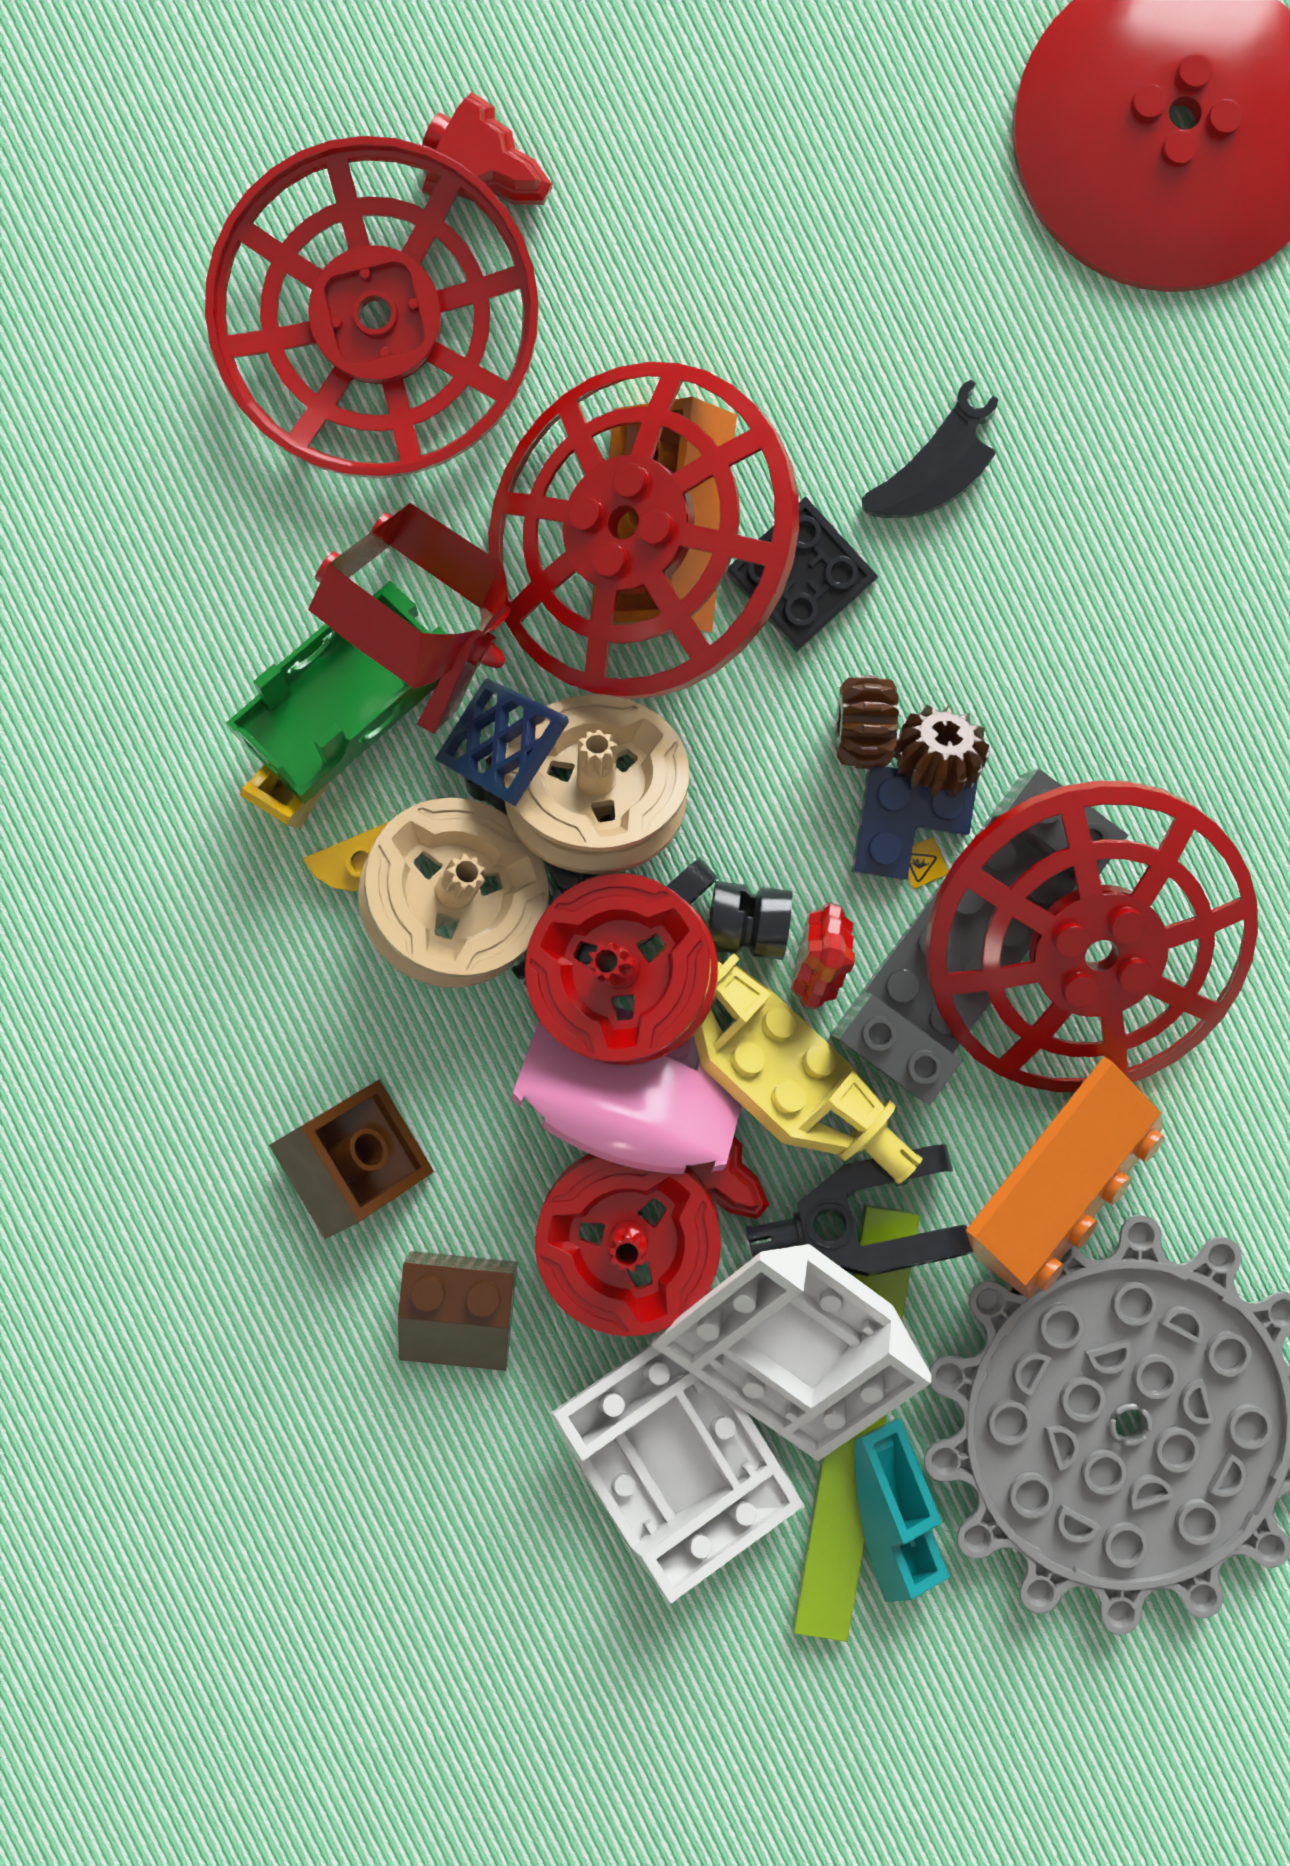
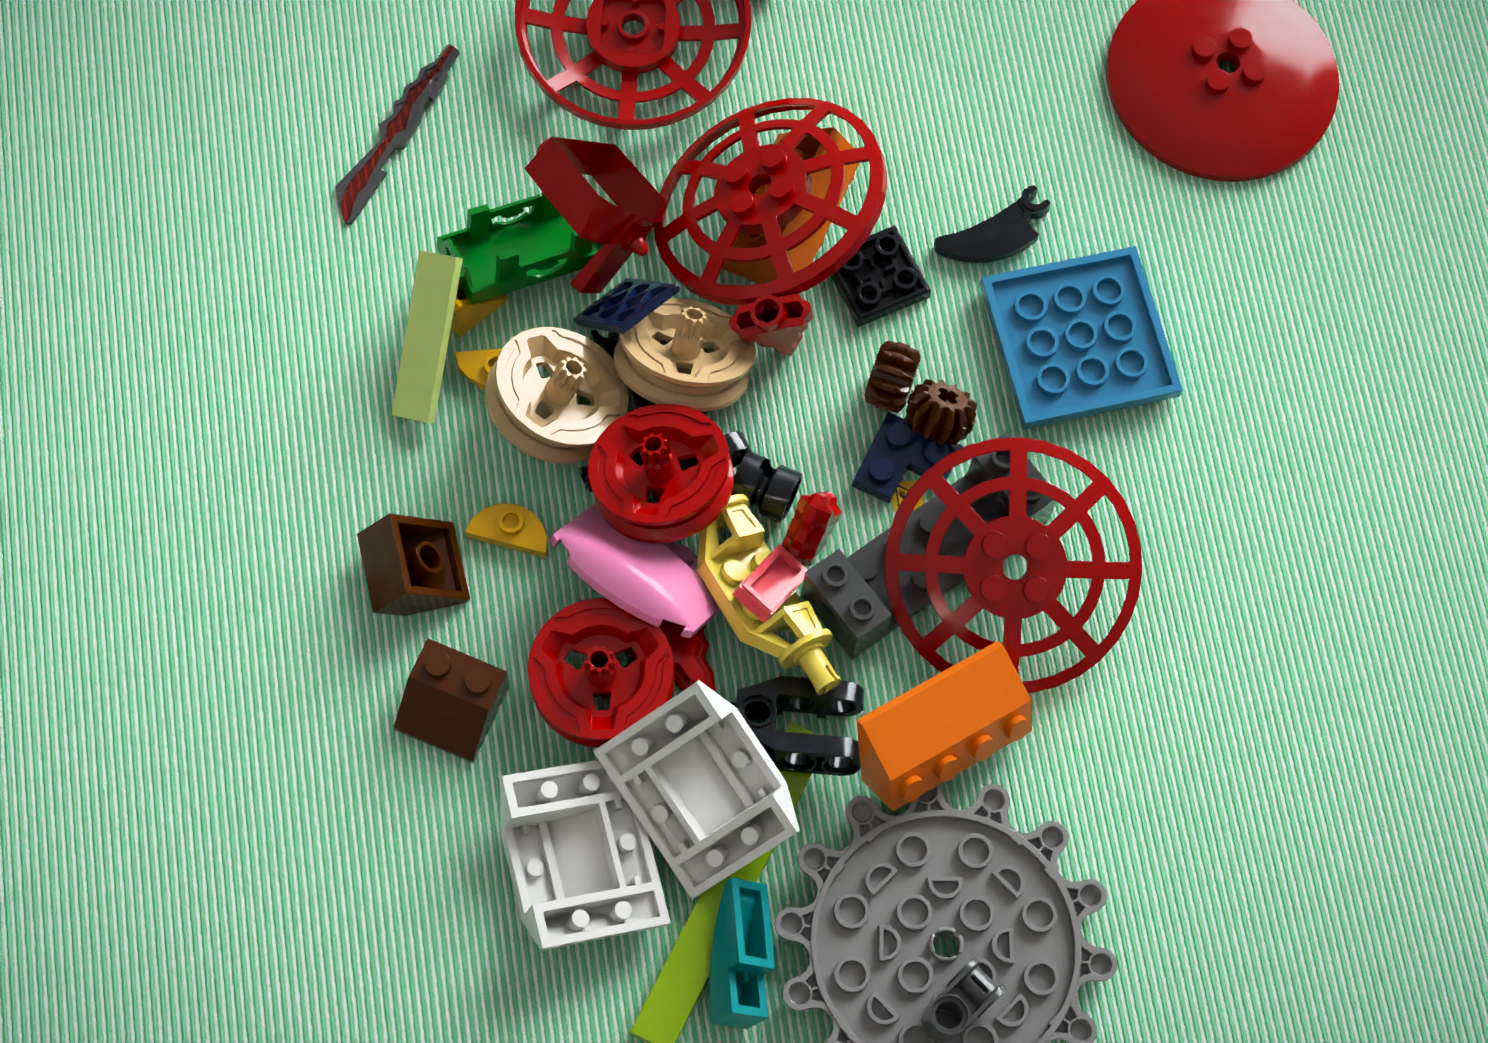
camera: 10 degrees right, 20 degrees down
none -> dark grey sword [335,44,460,225]
none -> yellowish green tile [391,250,463,423]
none -> yellow plate [464,503,548,558]
none -> red rock [729,293,813,356]
none -> coral tile [732,544,808,623]
none -> dark grey piece [922,956,1007,1043]
none -> dark azure plate [979,246,1183,429]

